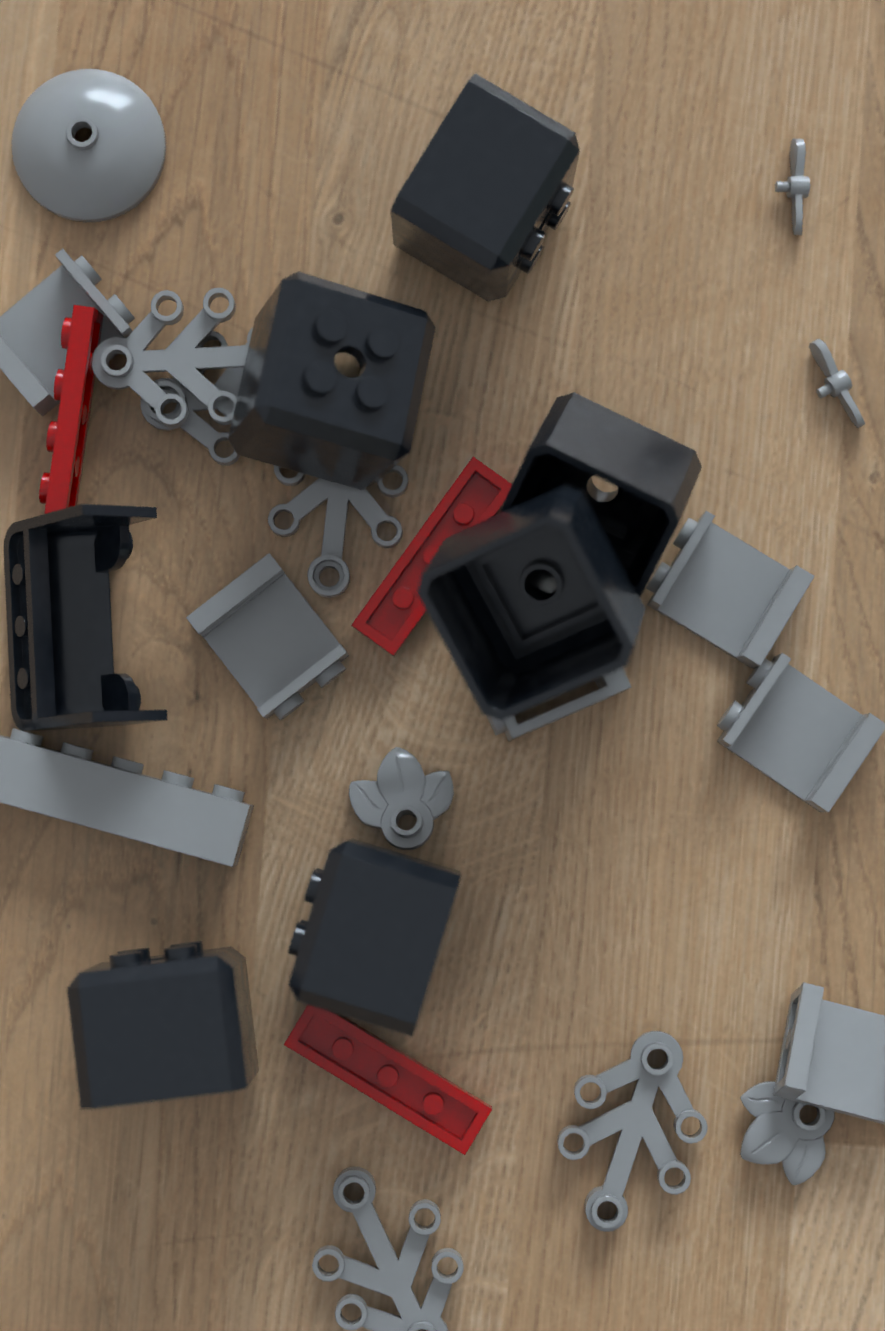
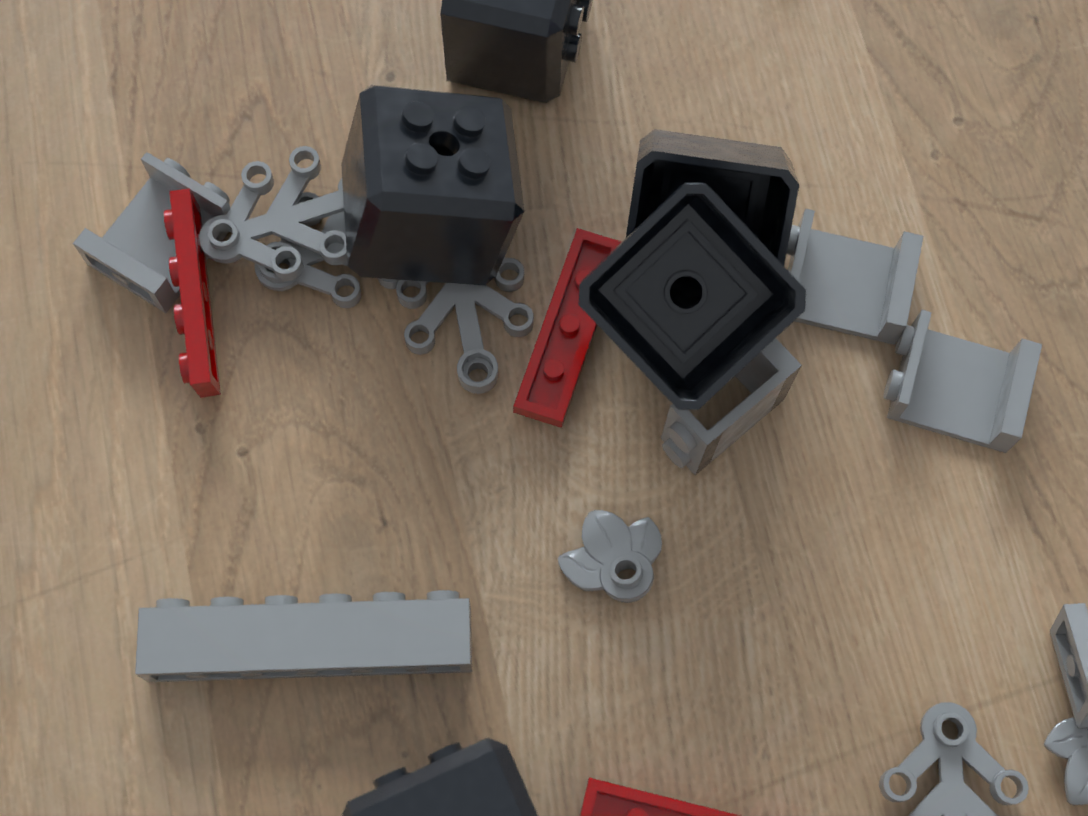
camera: 20 degrees left, 15 degrees down
black windscreen [4,504,167,731] -> none
light grey dish [12,69,166,222] -> none
light grey panel [186,553,349,720] -> none
black plate [288,839,461,1036] -> none
light grey piece [809,339,865,428] -> none

